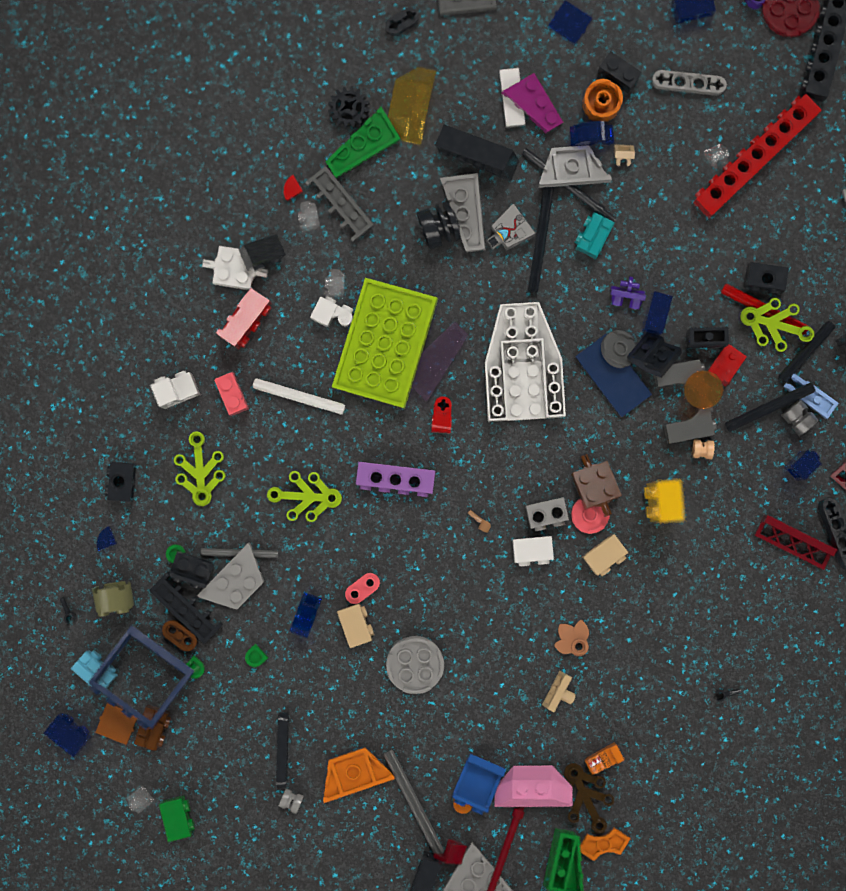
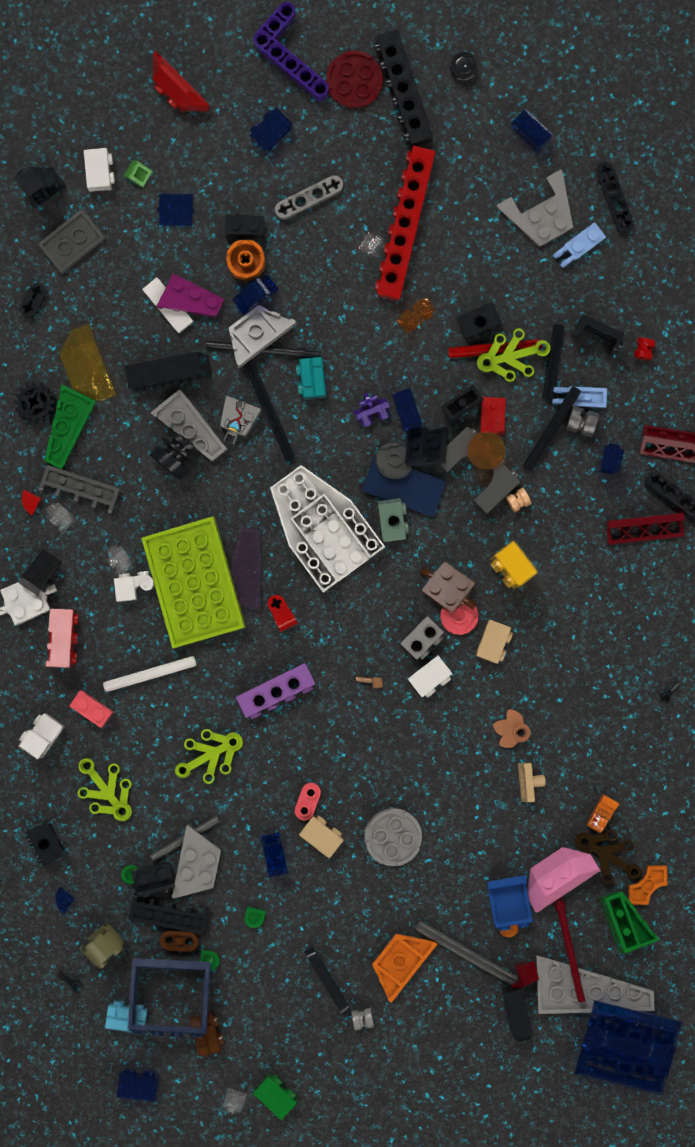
camera: 40 degrees left, 0 degrees up
dark orange piece [95,703,137,745] -> none
tan tile [614,145,635,166] -> none
none -> sand green brick [377,498,409,542]
none -> clear orange hinge [396,298,436,334]

